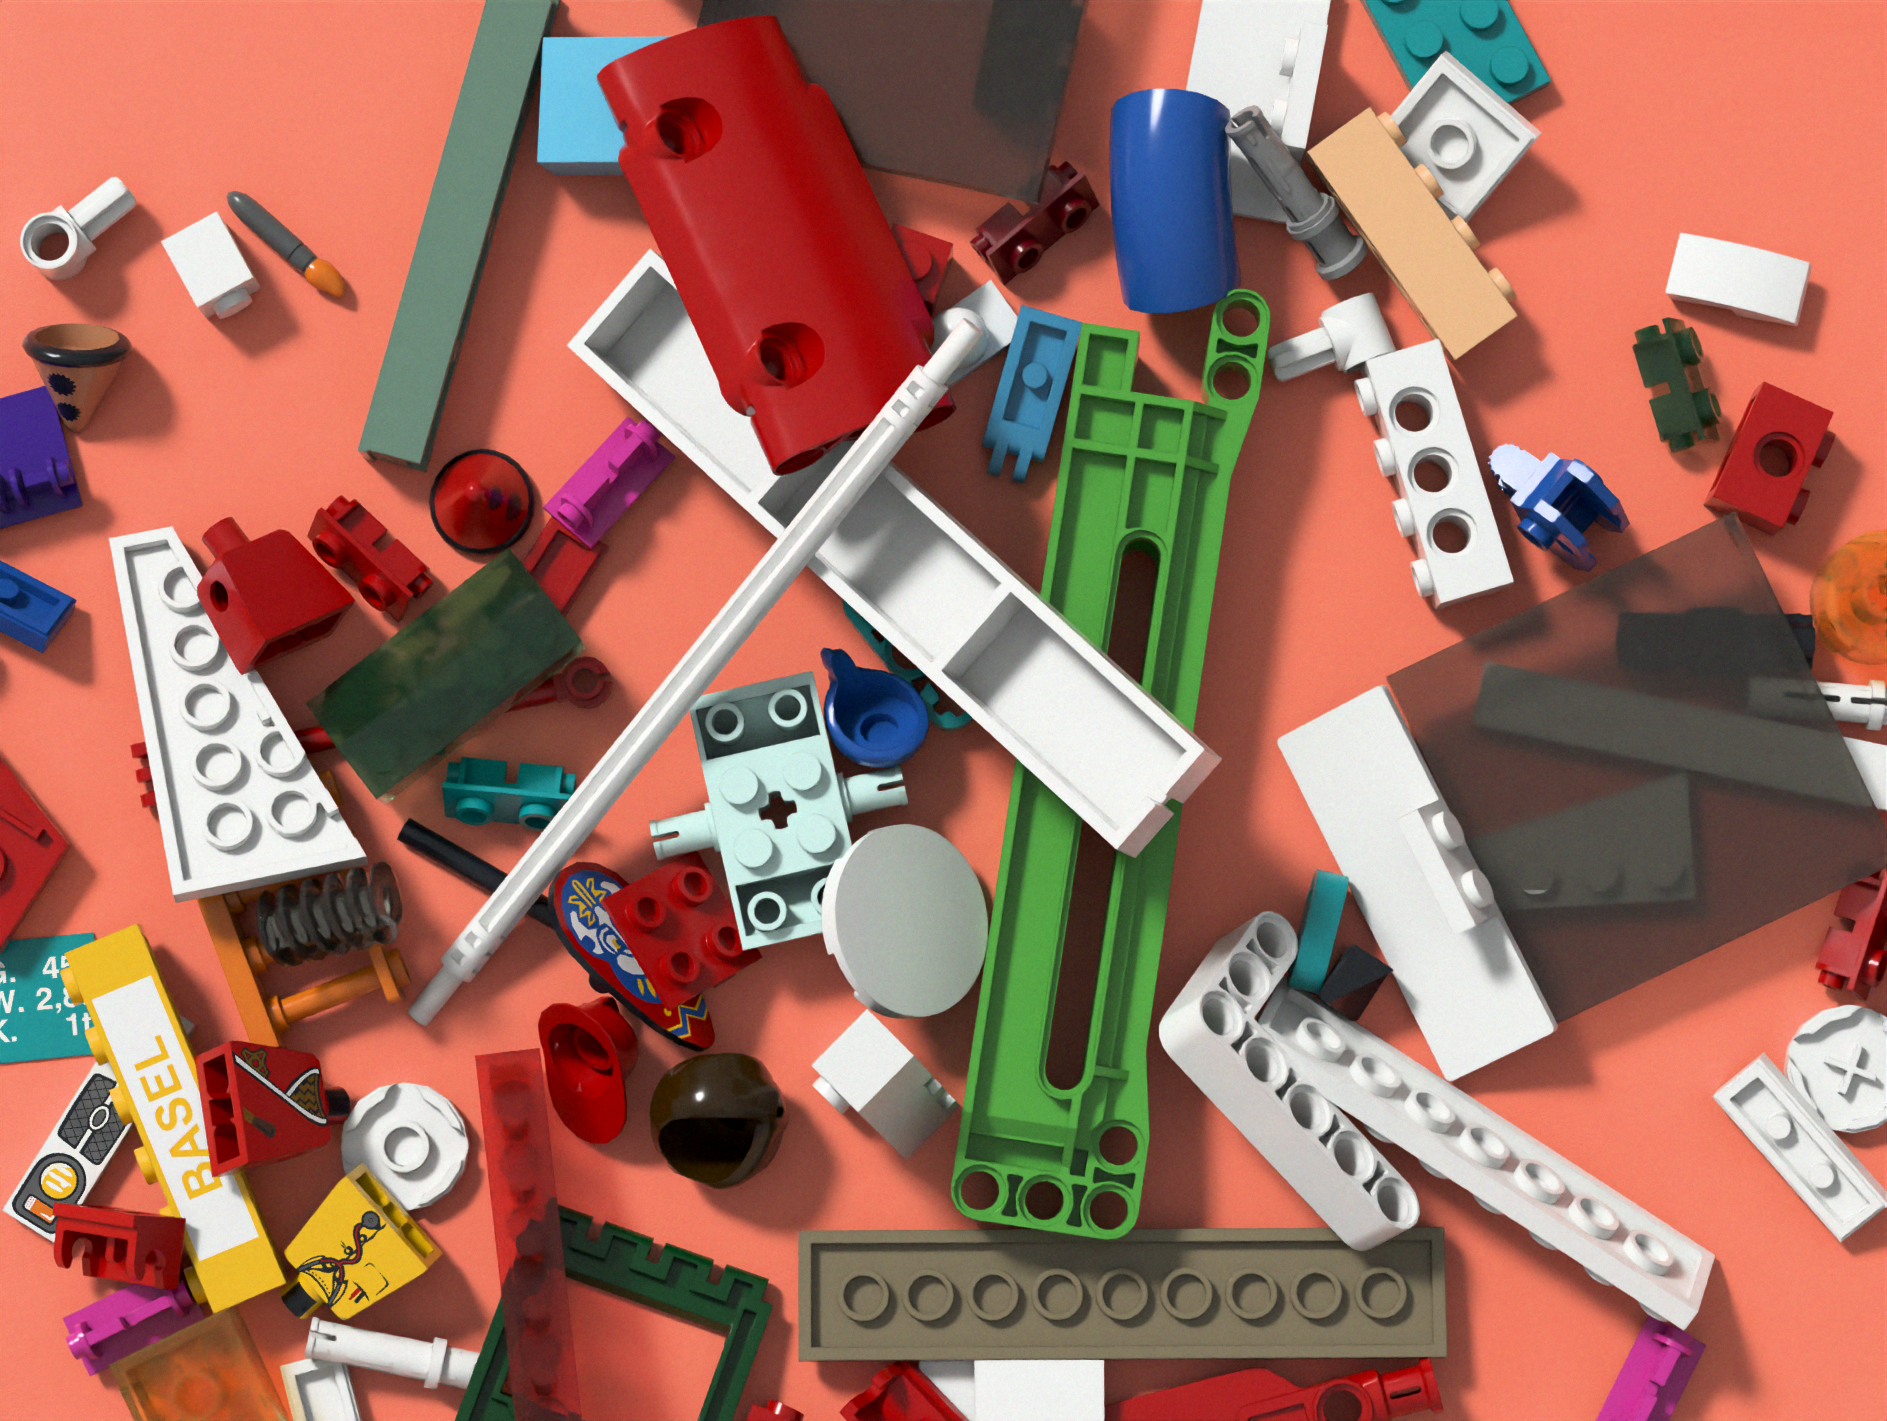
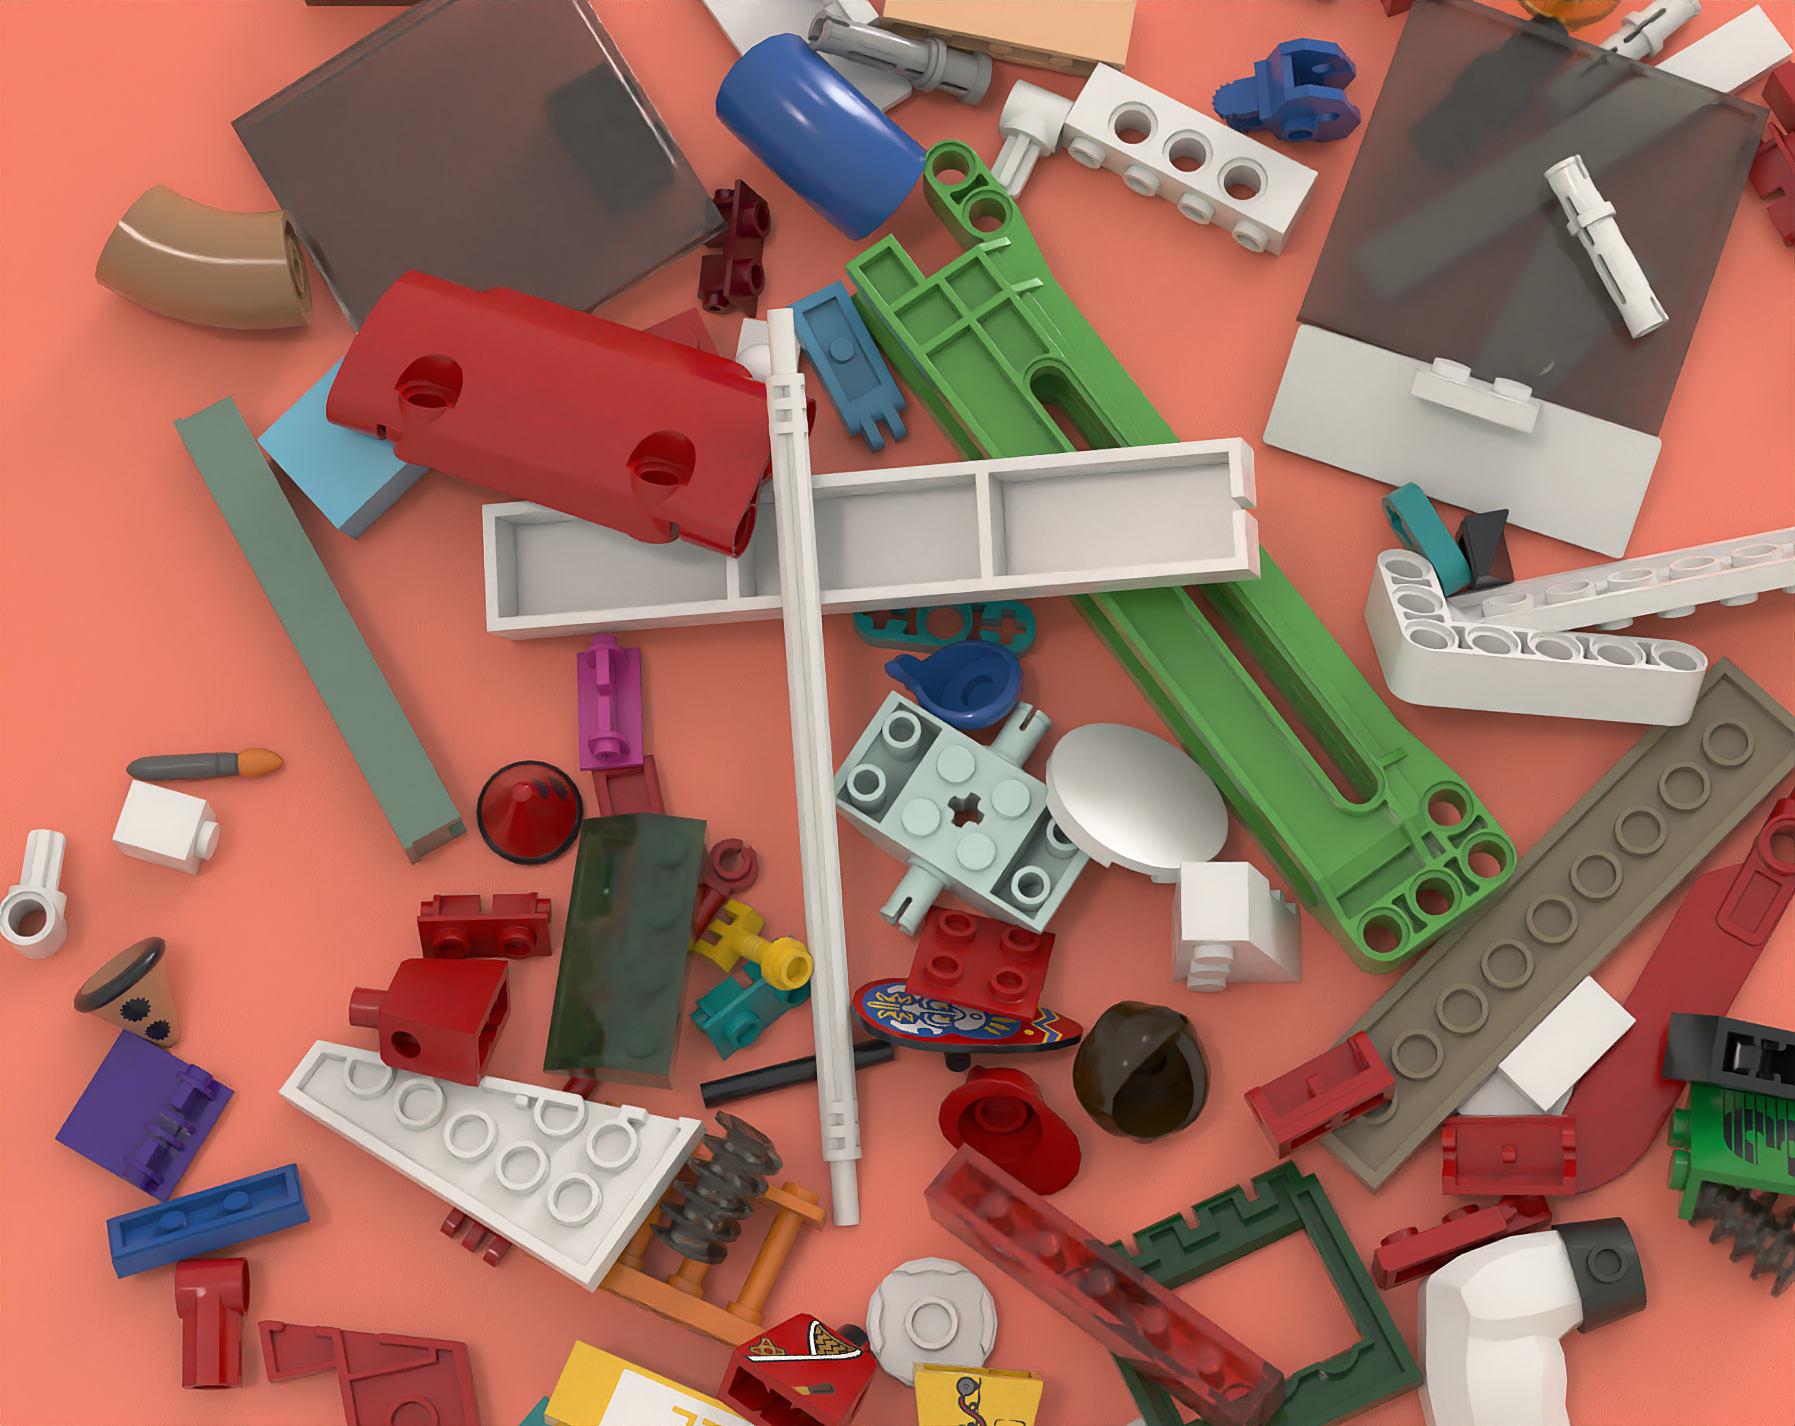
camera: 40 degrees left, 10 degrees down
none -> yellow hinge [692,898,813,990]
none -> red hinge [1244,1030,1396,1160]
none -> white pin [1543,155,1669,339]

